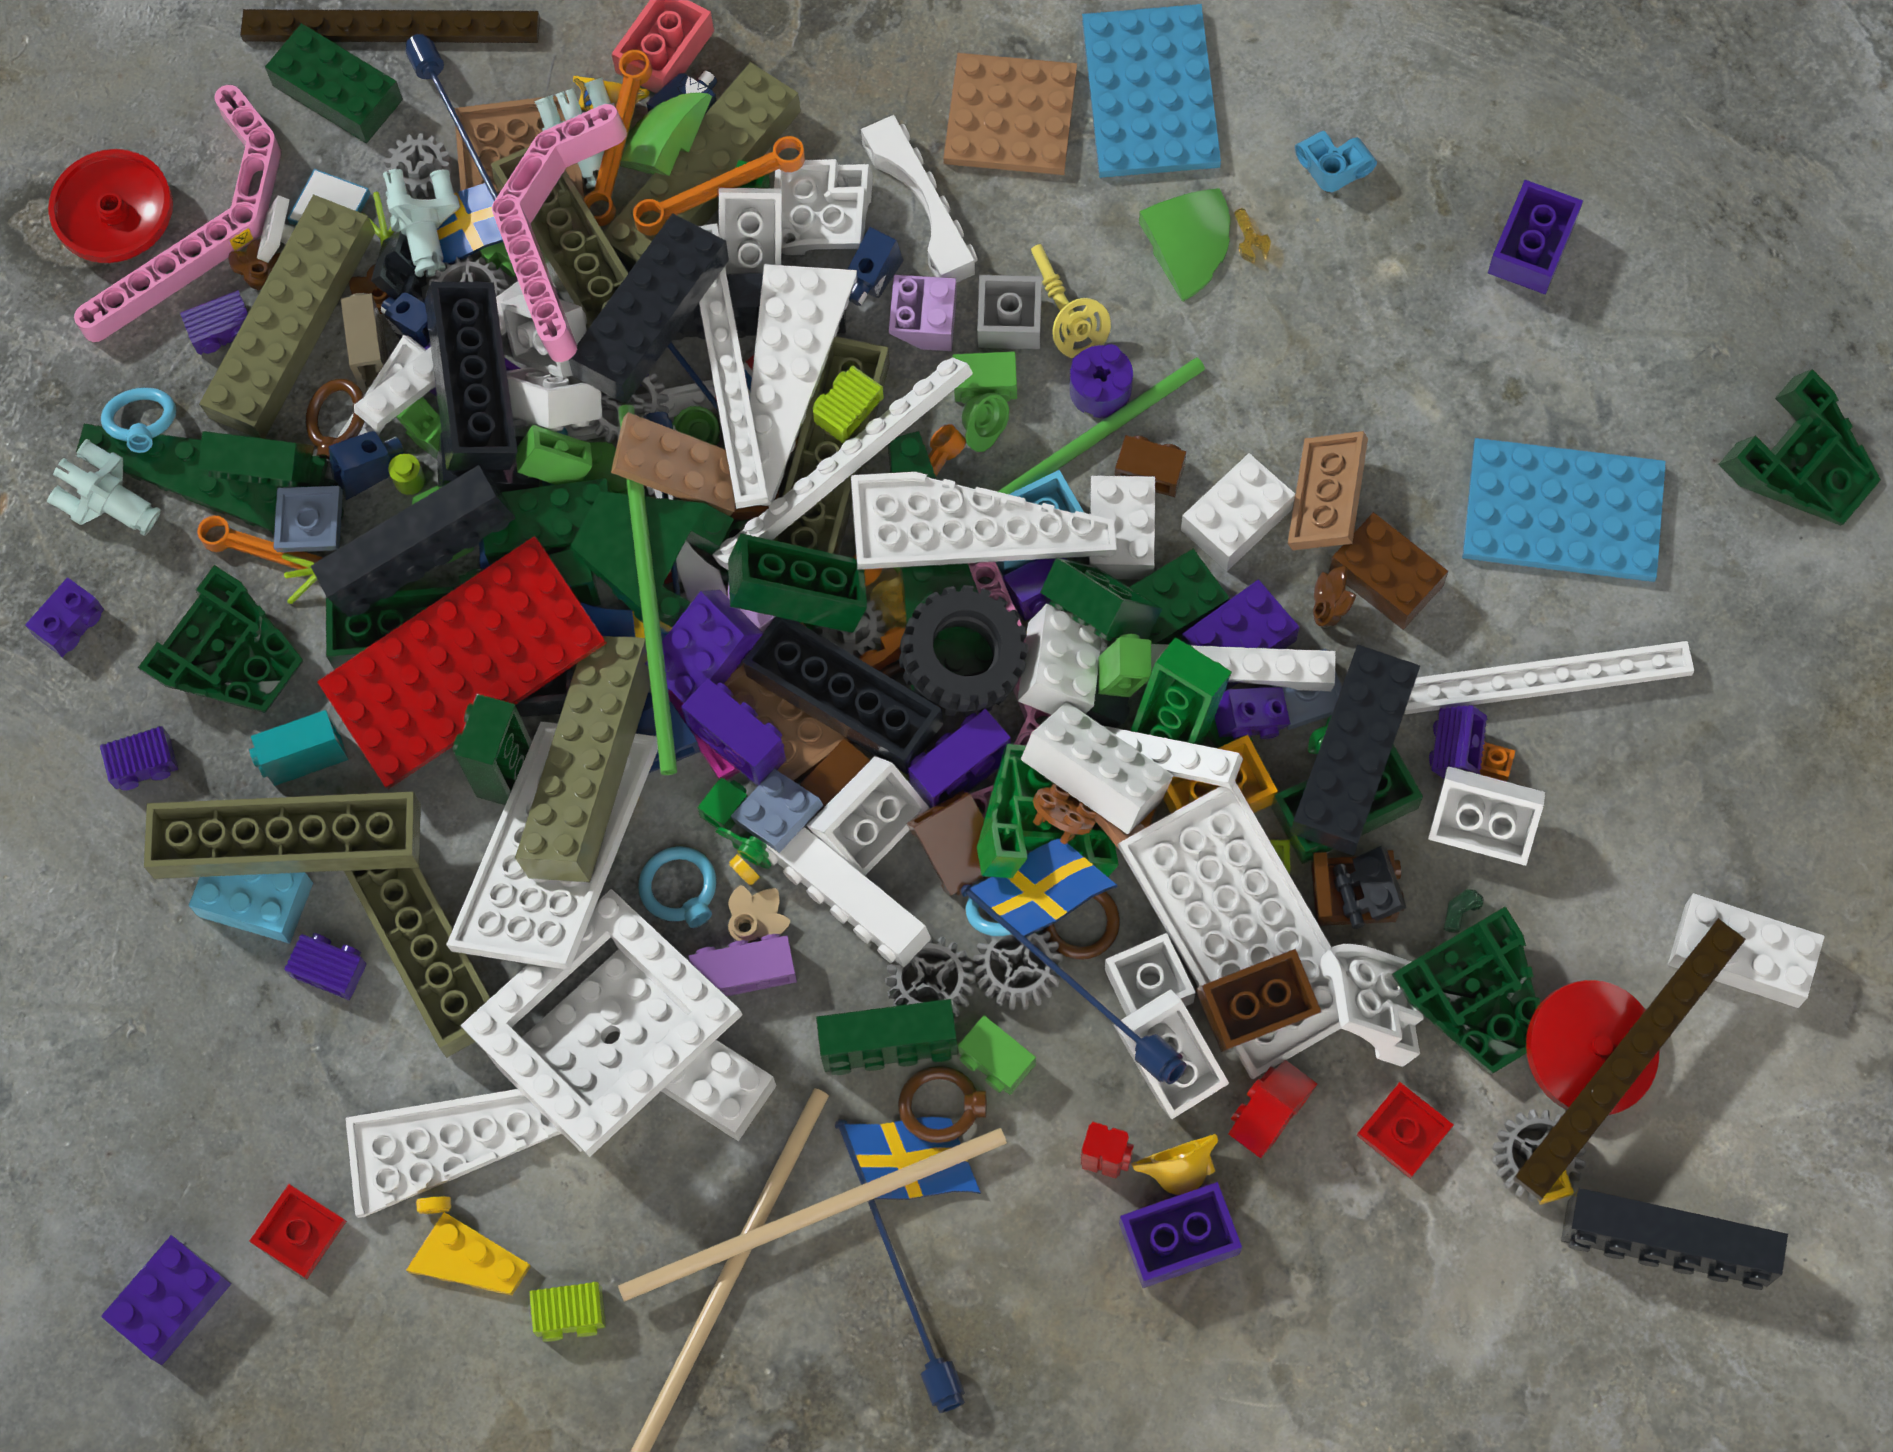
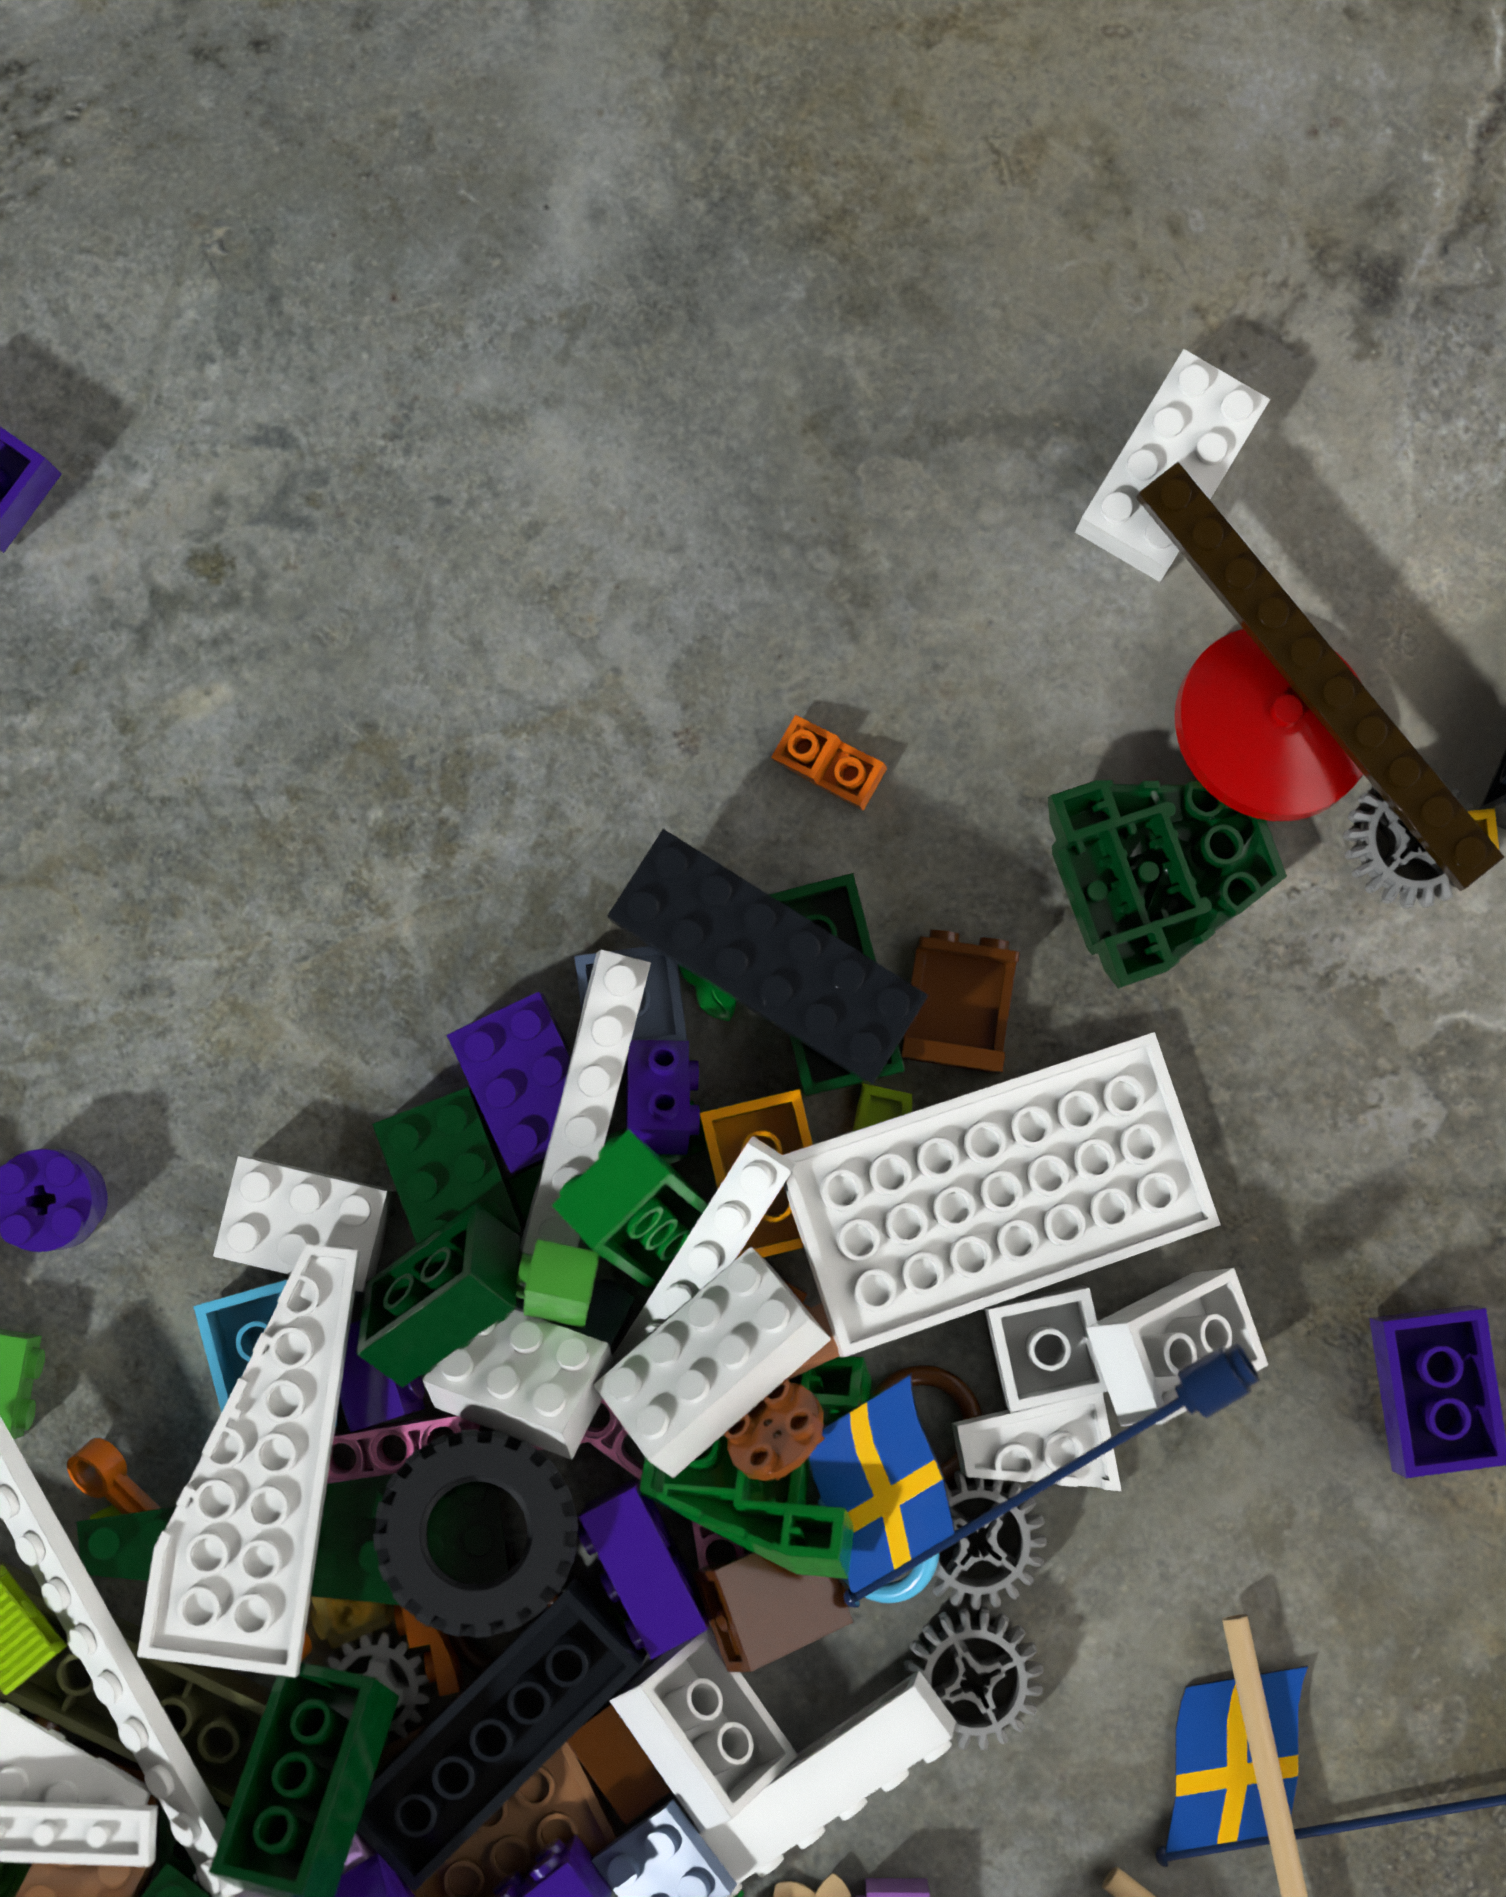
camera: 75 degrees left, 15 degrees up
dark green brick [816,999,958,1075] -> none
bright green piece [893,357,1205,576] -> none
reddish brown piece [898,1066,987,1143] -> none
bright green brick [958,1015,1036,1095] -> none
bright green hat [961,393,1009,452] -> none
red brick [1080,1122,1134,1179] -> none
reddish brown brick [1115,435,1187,498] -> none
yellow hat [1131,1134,1218,1195] -> none
white brick [1181,453,1295,572] -> none
reddish brown brick [1196,948,1321,1052] -> none
red brick [1228,1060,1318,1159] -> none
medium nougat plate [1288,431,1368,550] -> none
reddish brown plate [1313,566,1356,627] -> none
white slope [1321,944,1424,1067] -> none
reddish brown brick [1329,512,1448,630] -> none
black plate [1333,846,1407,929] -> none
red plate [1356,1082,1454,1179] -> none
white plate [1404,641,1694,714] -> none
white brick [1428,766,1545,866] -> none
dark purple brick [1429,705,1488,779] -> none
clear green arm [1443,889,1484,933] -> none
dark azure plate [1462,438,1666,582] -> none
dark green wedge [1718,369,1881,526] -> none
none -> white wing [952,1392,1122,1491]

